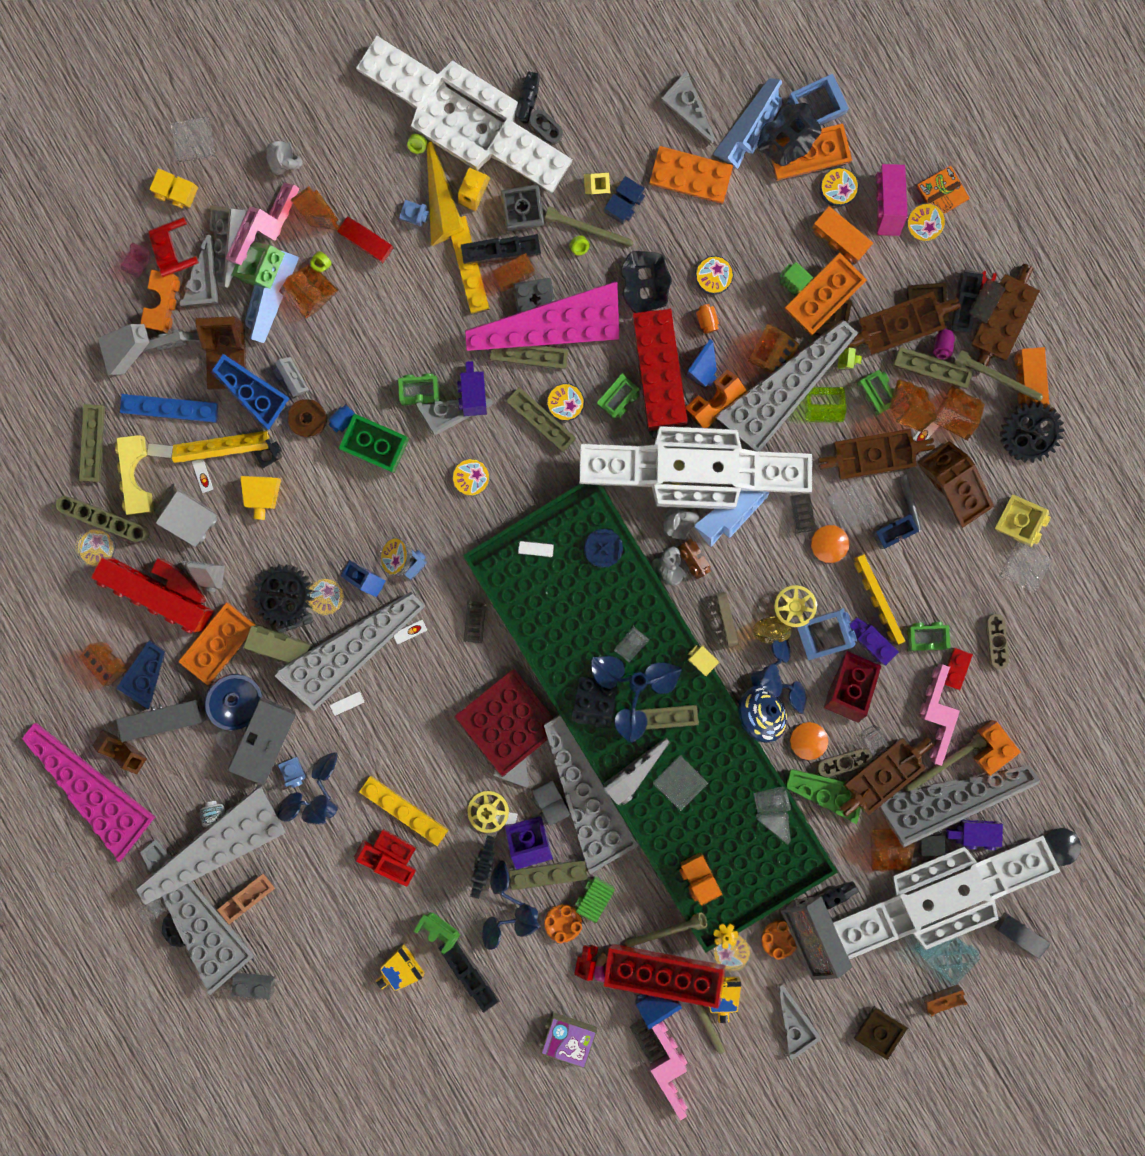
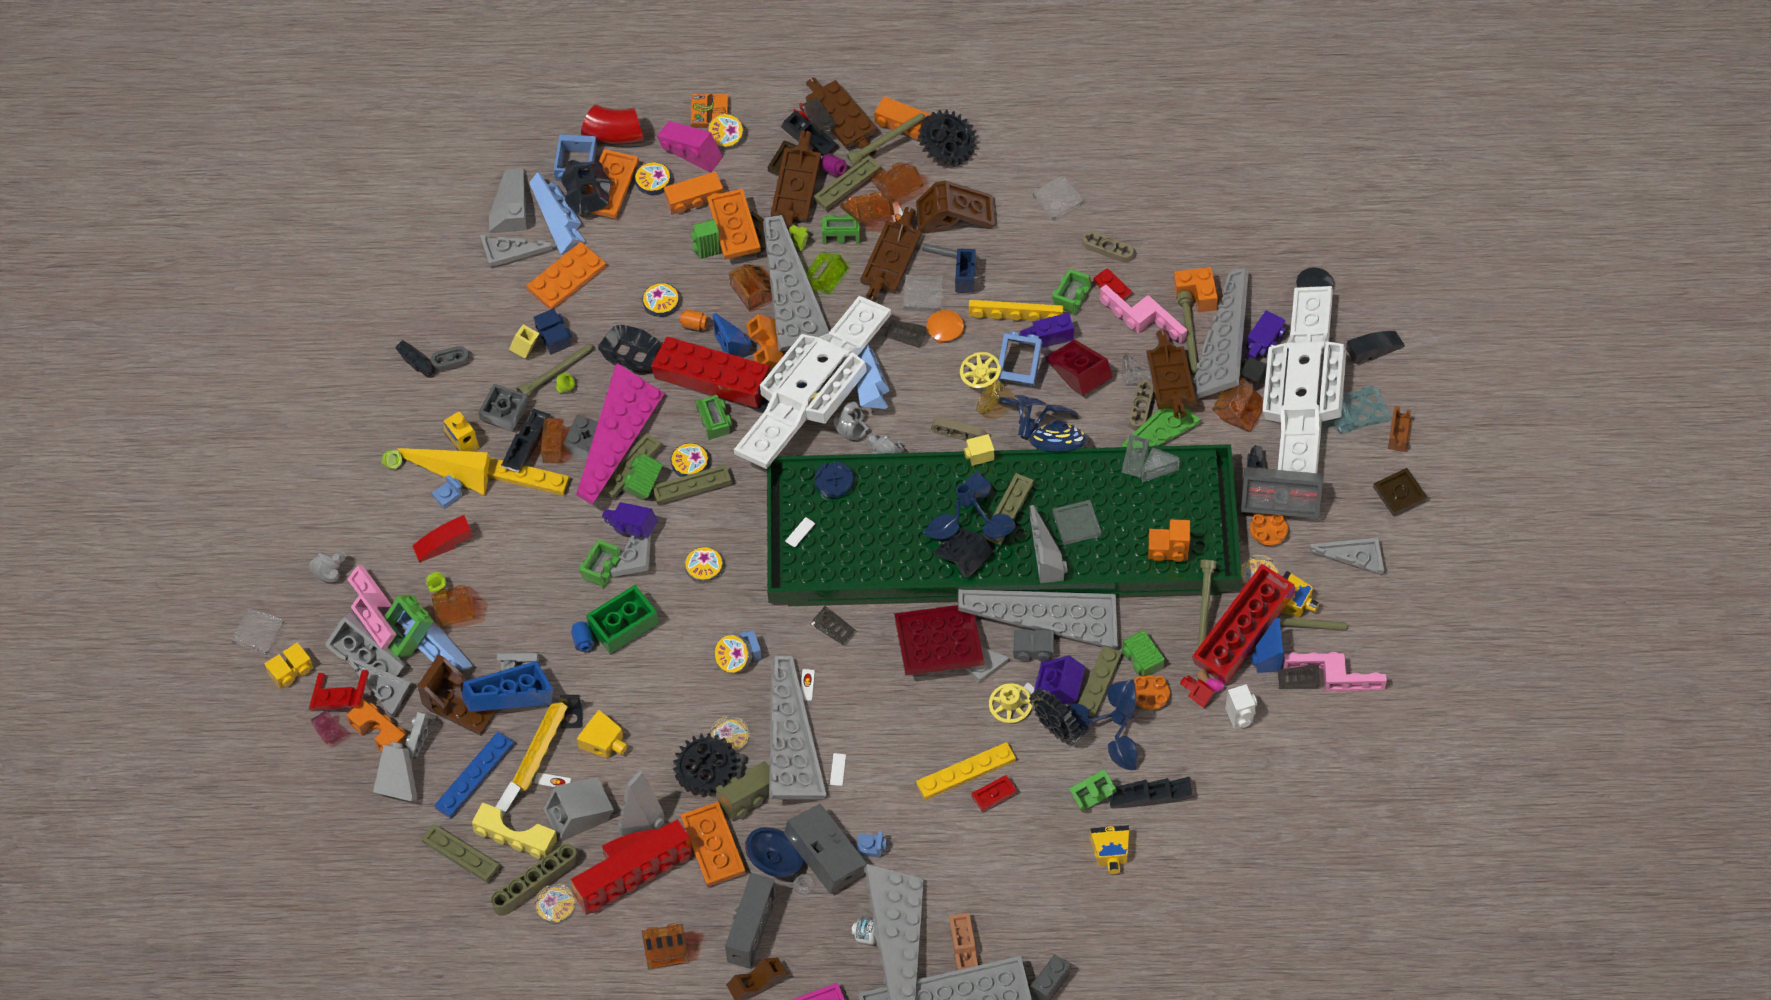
camera: 55 degrees left, 30 degrees down
dark blue wing [116,640,166,710] -> none
dark blue plant [278,752,338,825] -> none
reddish brown plate [288,399,328,438] -> none
clear orange slope [290,186,340,230] -> none
blue slope [341,560,386,597] -> none
red slope [354,840,416,887] -> none
white piece [356,36,572,194] -> none
brick [539,1012,597,1069] -> none
clear slope [614,627,649,662] -> none
dark orange hinge [677,539,711,579] -> none
yellow plant [713,923,738,949] -> none
orange dish [789,722,828,760] -> none
light yellow plate [995,494,1051,547] -> none
none -> light grey wedge [489,168,527,233]
none -> red brick [581,104,644,144]
none -> bright green brick [623,453,663,500]
none -> white brick [1225,684,1257,729]

